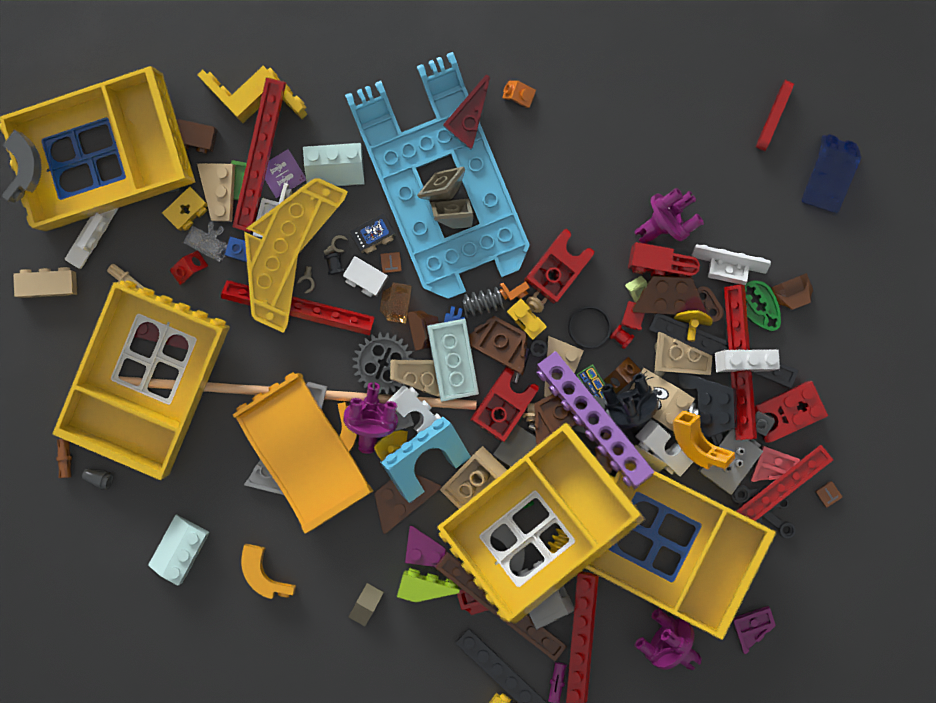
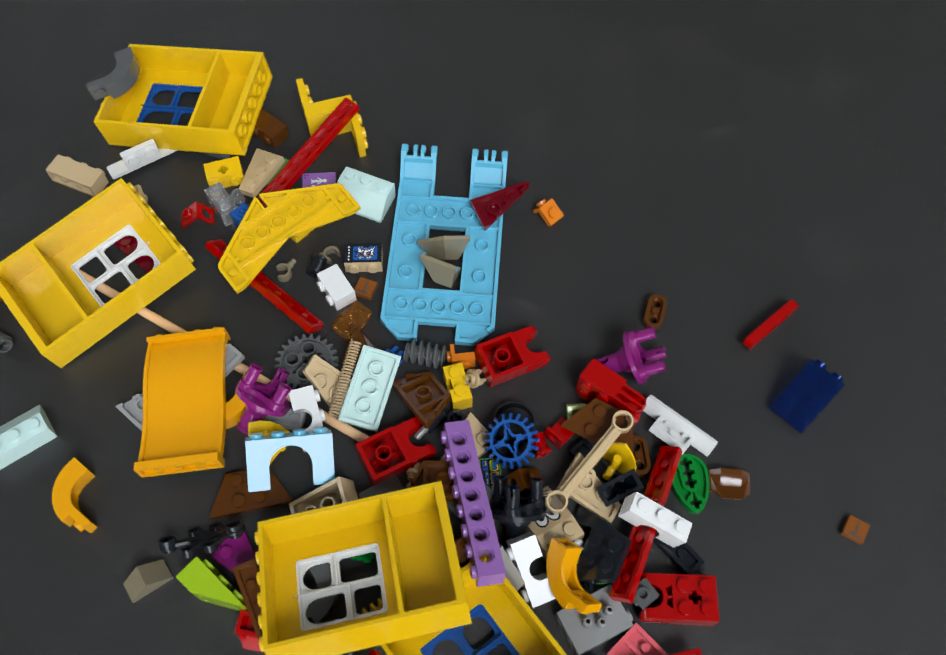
camera: 25 degrees right, 25 degrees down
none -> black plant [158,520,246,559]
none -> tan piece [328,339,362,417]
none -> blue gear [483,412,540,469]
none -> tan piece [546,410,634,514]
none -> black slope [596,468,644,507]
none -> reddish brown plate [643,294,667,330]
none -> dark orange tile [841,515,870,545]

